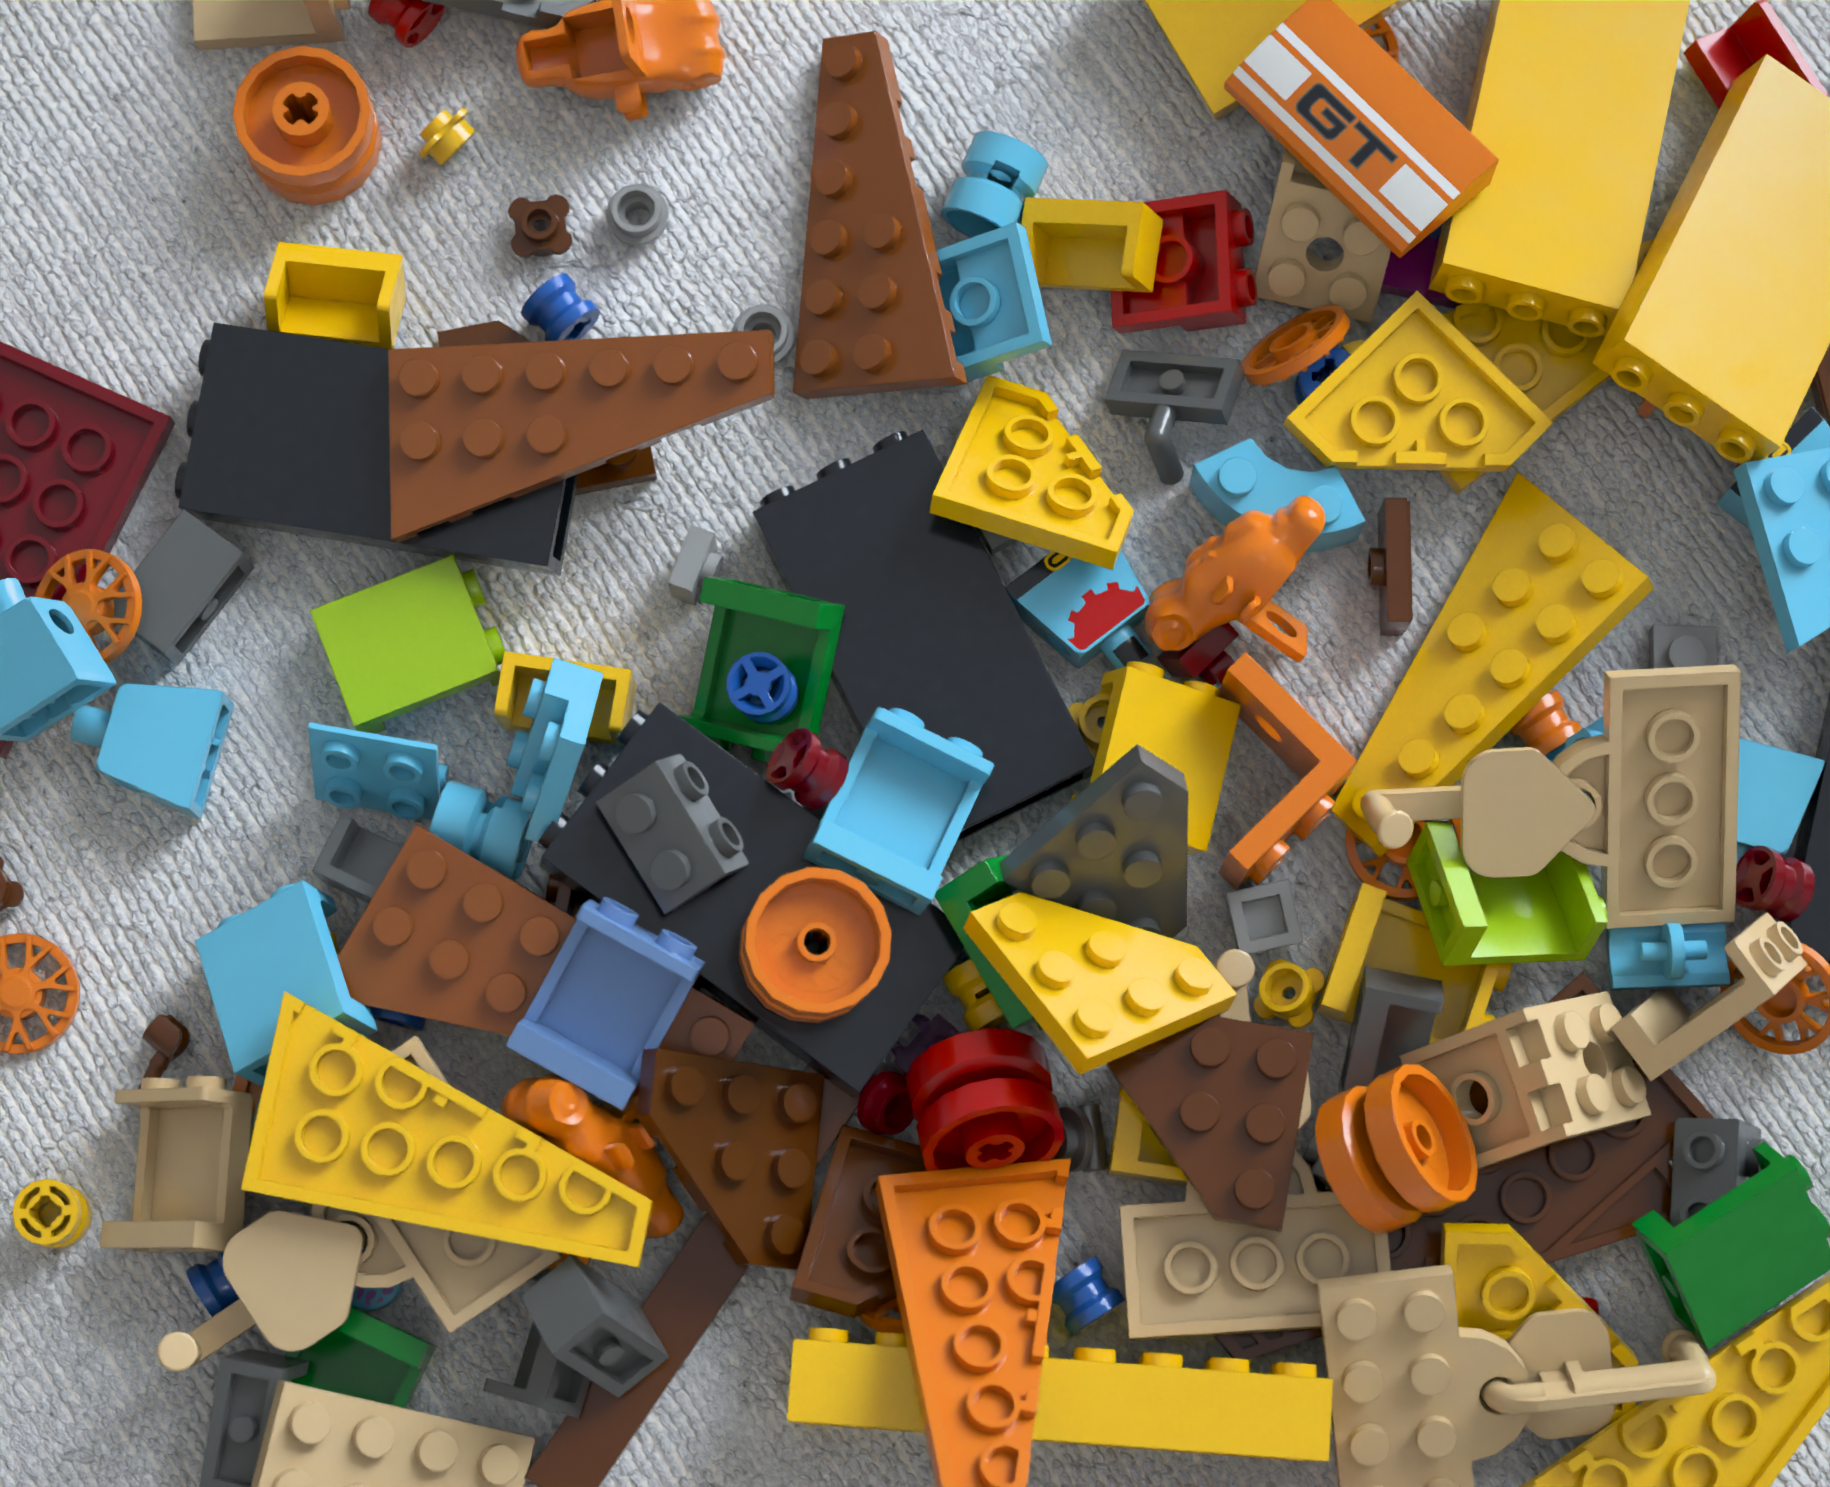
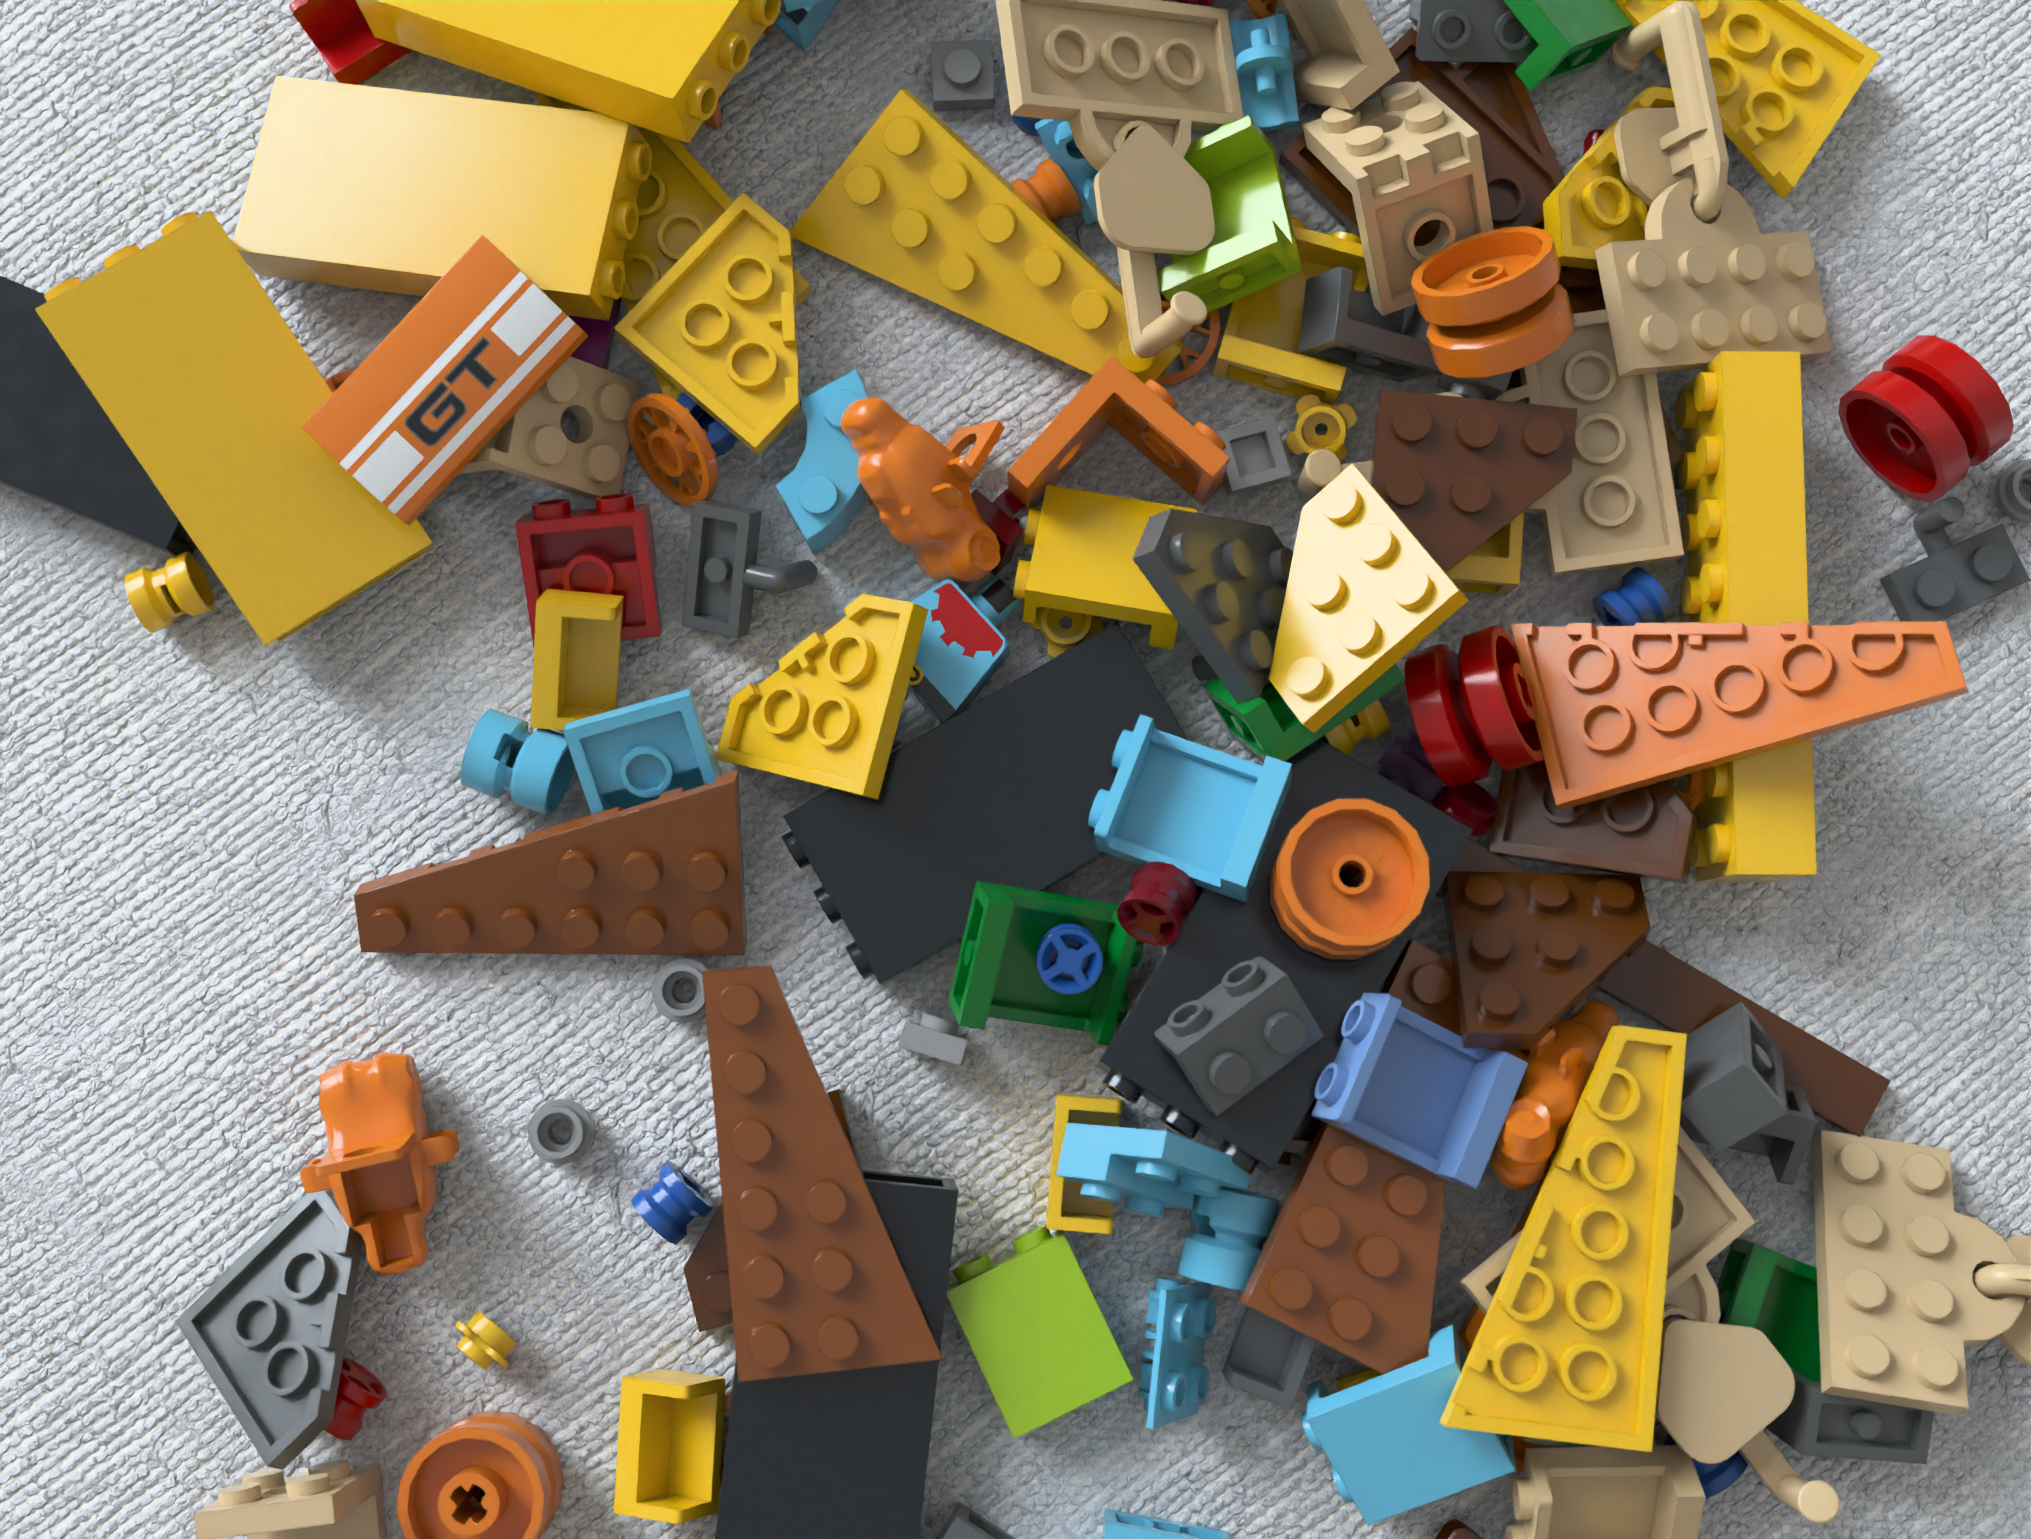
camera: 90 degrees left, 5 degrees up
reddish brown plate [508,194,573,258] -> none
flat silver plate [1050,1104,1108,1172] -> none
reddish brown plate [1368,498,1413,636] -> none

